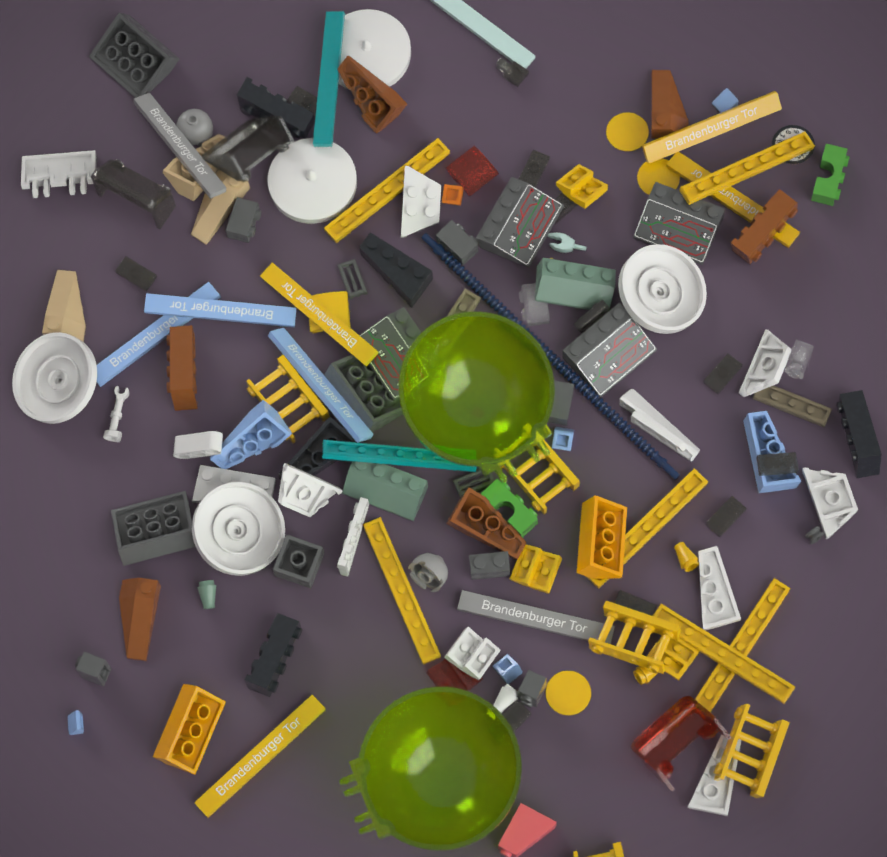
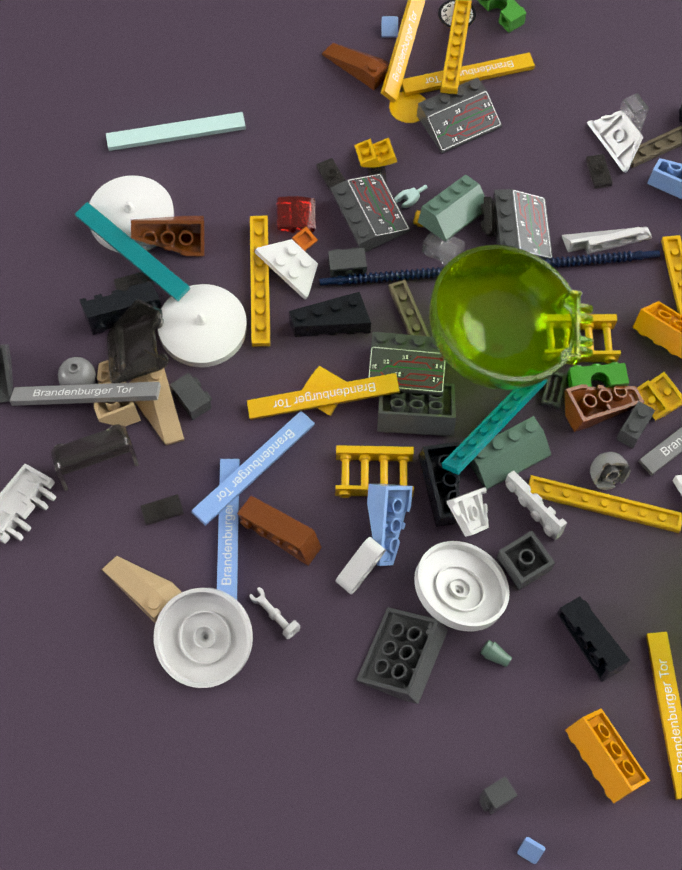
camera: 60 degrees left, 5 degrees down
dark orange wedge [119,578,161,661] -> none
white wing [192,465,276,503] -> none
light blue tile [268,328,374,443] -> none
dark grey tile [337,259,367,300] -> none
clear smoke plate [496,58,529,87] -> none
yellow sticker [606,112,649,151] -> none
white container [618,244,707,334] -> none
dark orange wedge [731,189,798,264] -> none

